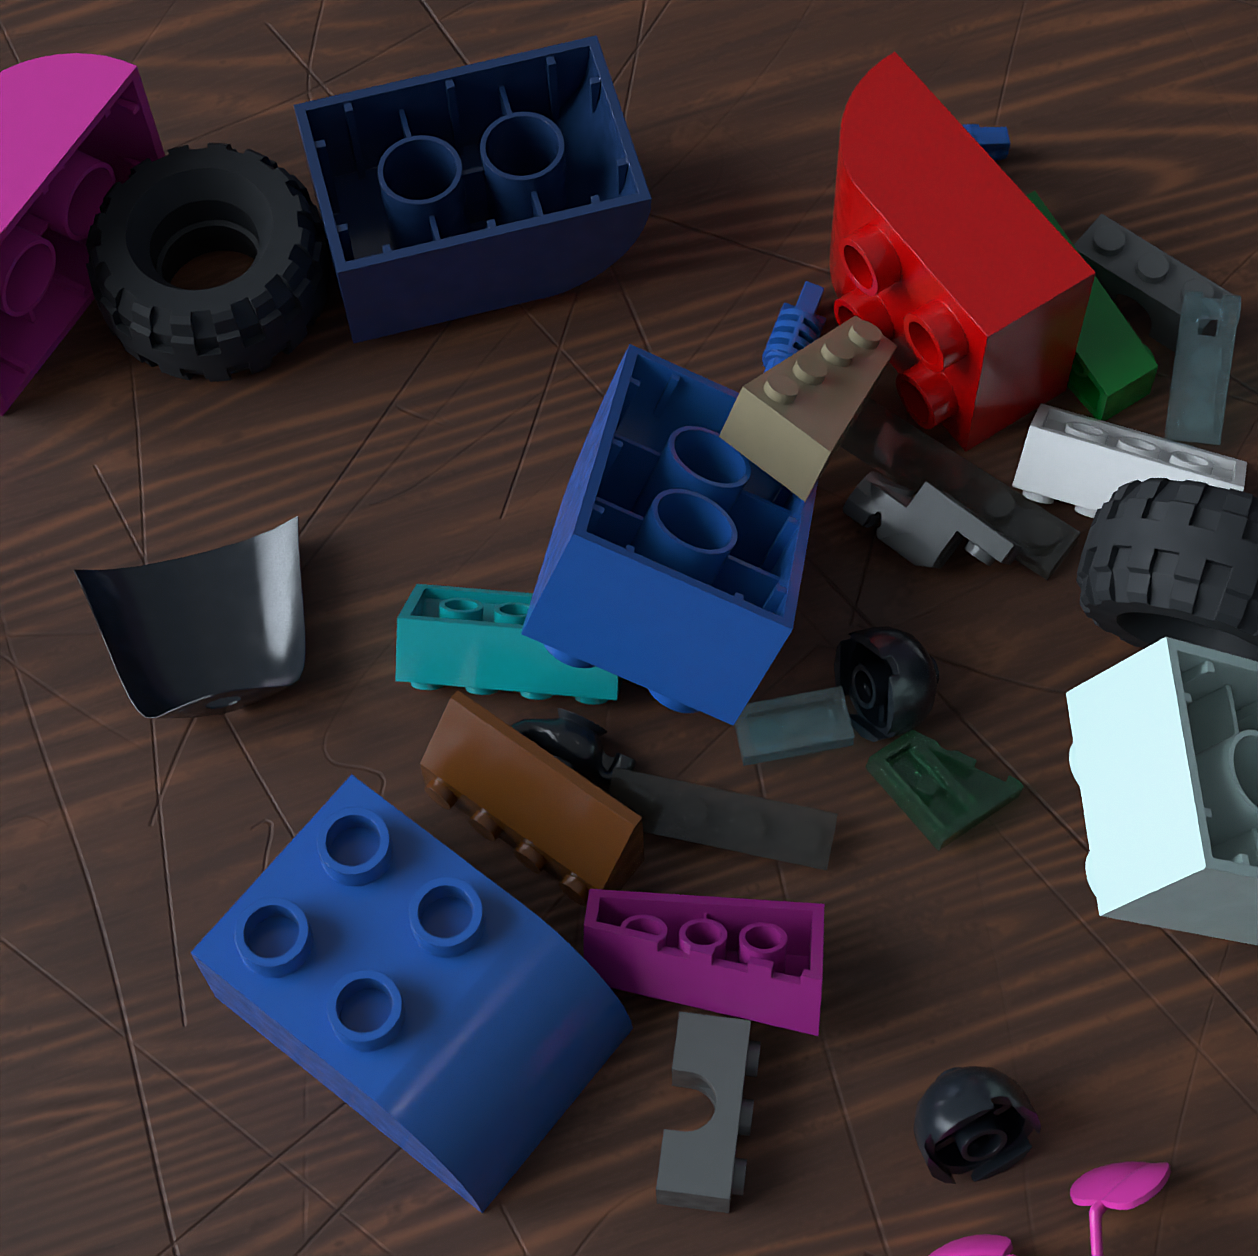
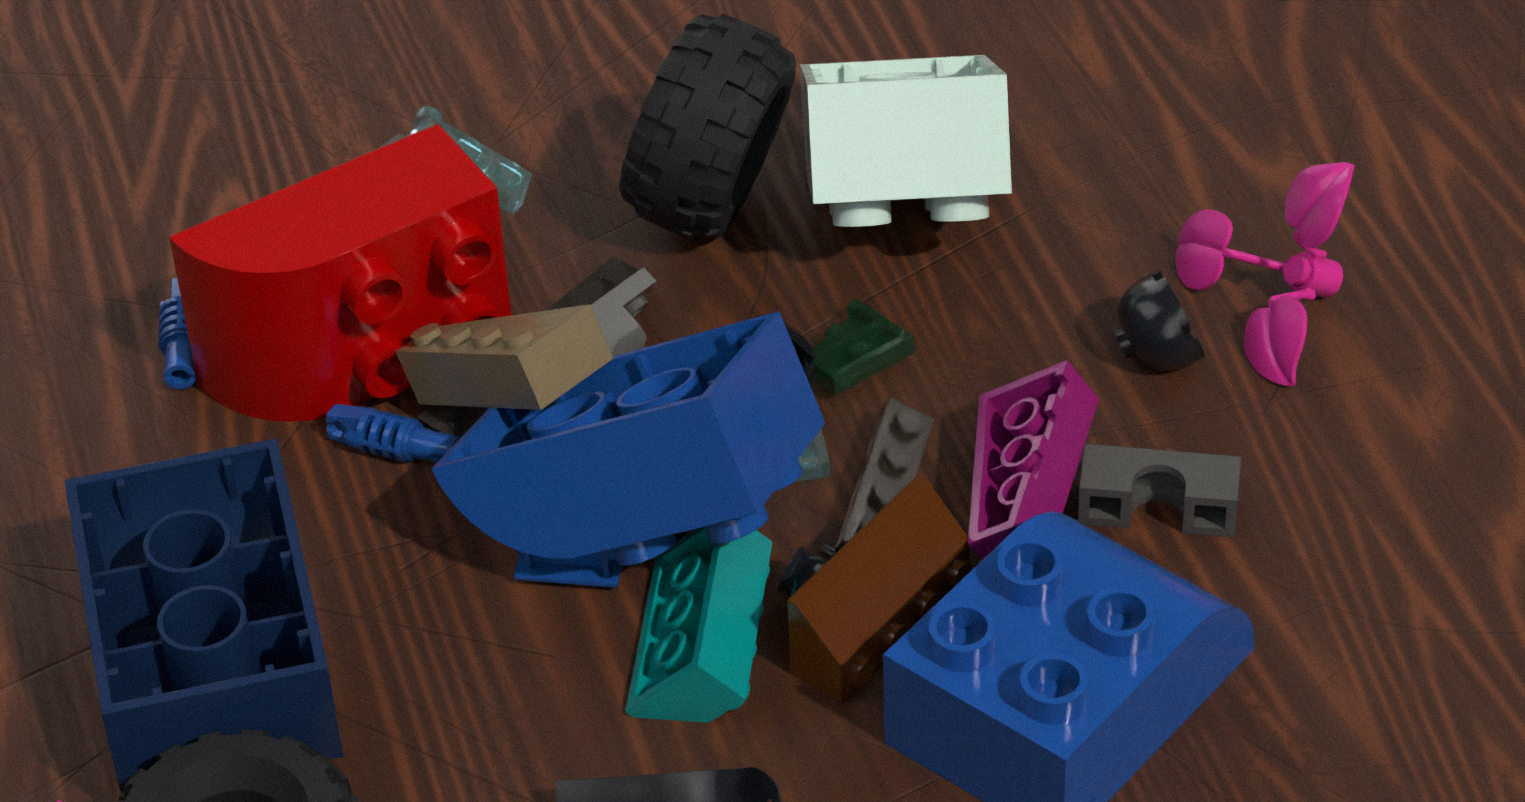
camera: 90 degrees left, 20 degrees down
white slope [1012,403,1247,518] -> none

